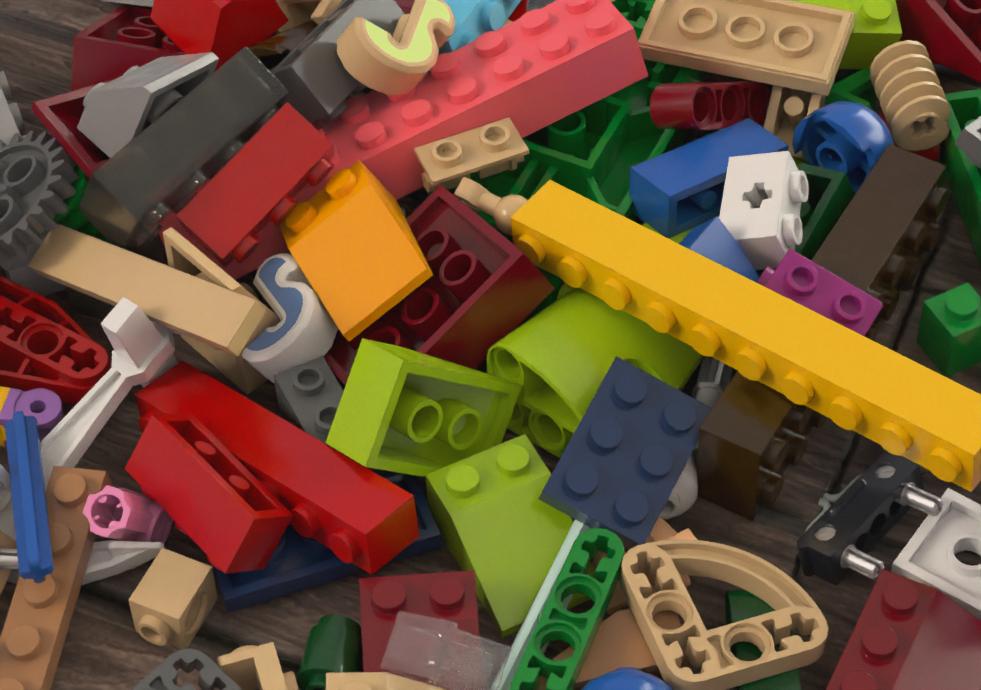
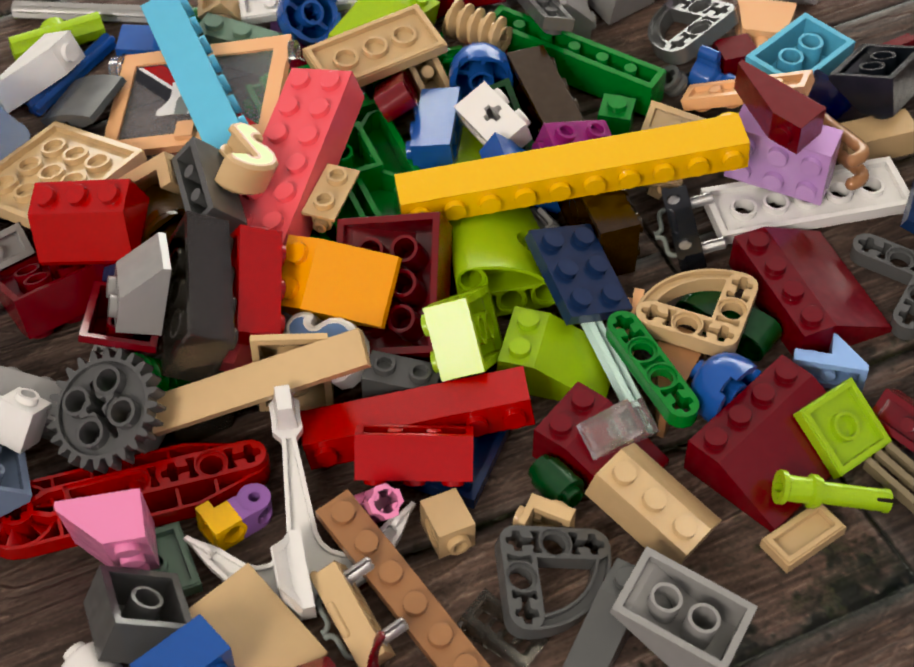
camera: 50 degrees left, 0 degrees up
blue axle [5,411,54,583] -> none
tan arm [453,177,527,235] -> none

